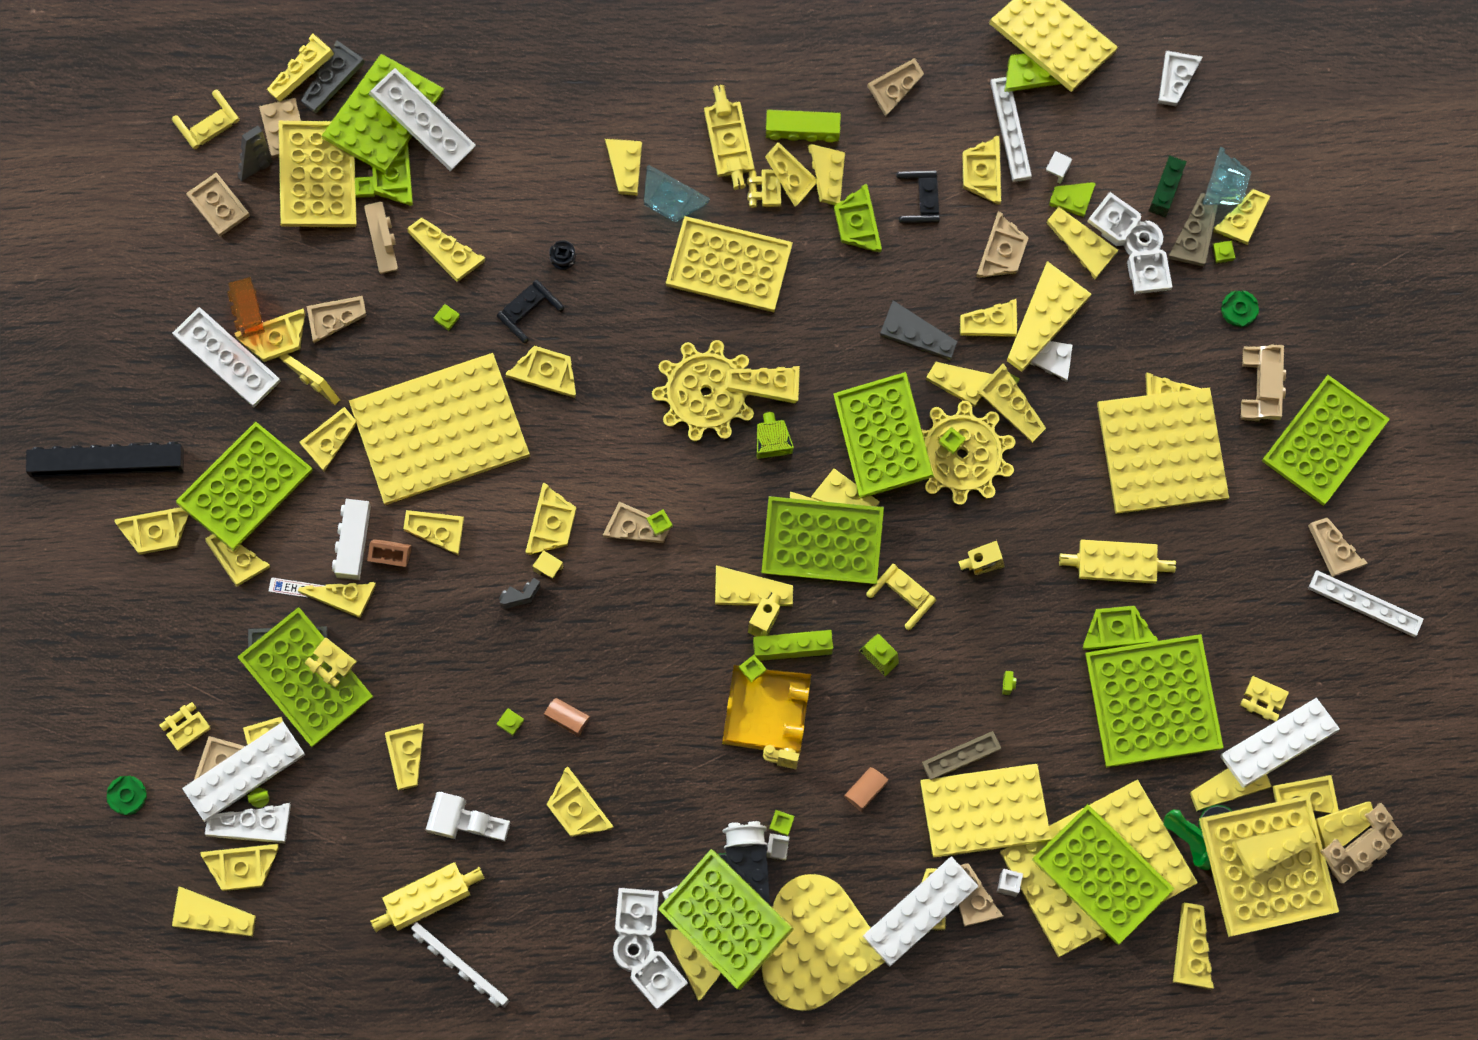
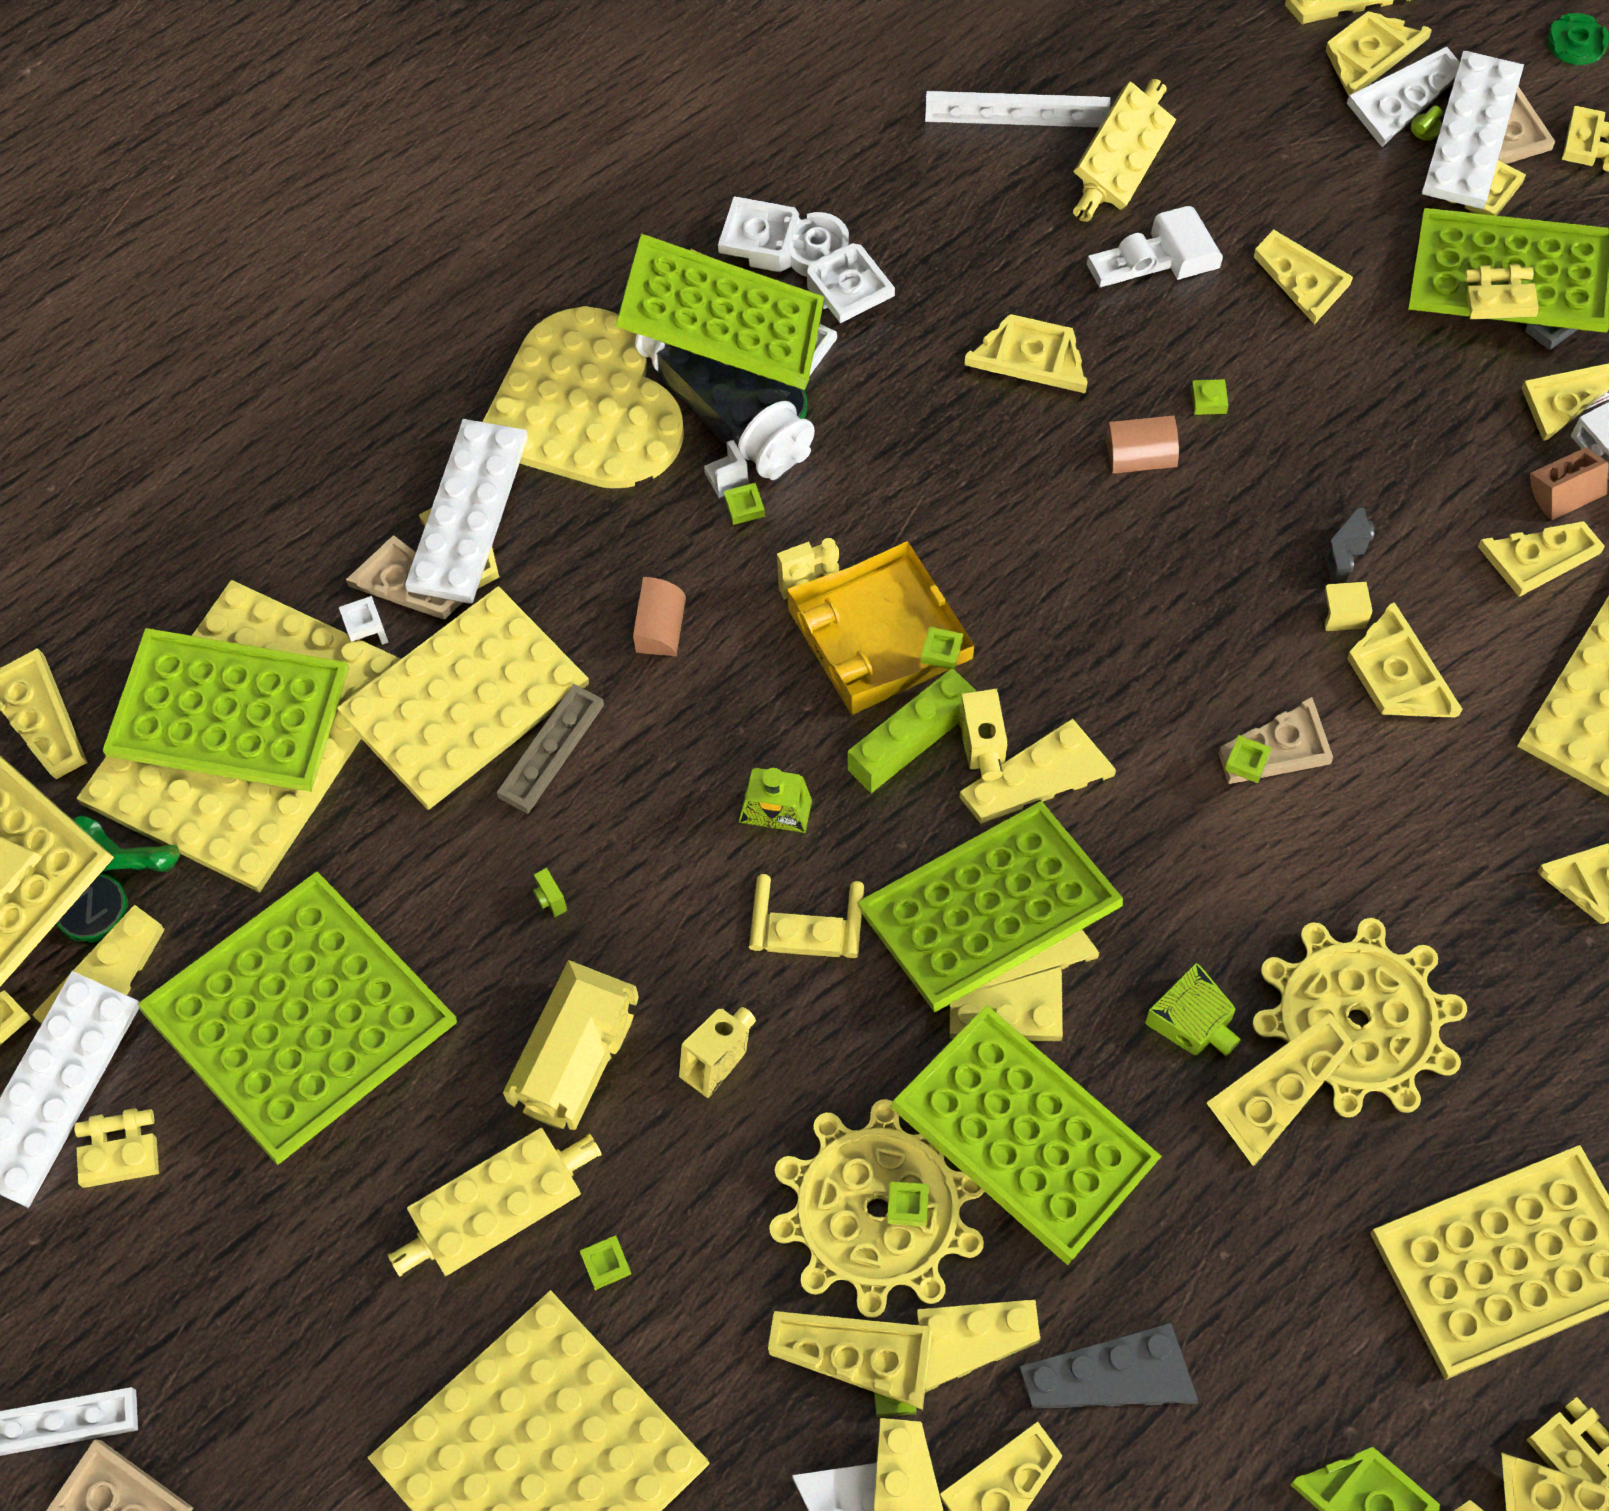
camera: 150 degrees right, 10 degrees down
lime wing [1082,606,1158,650] -> none
none -> light yellow brick [503,960,638,1130]
none -> lime plate [580,1235,631,1290]

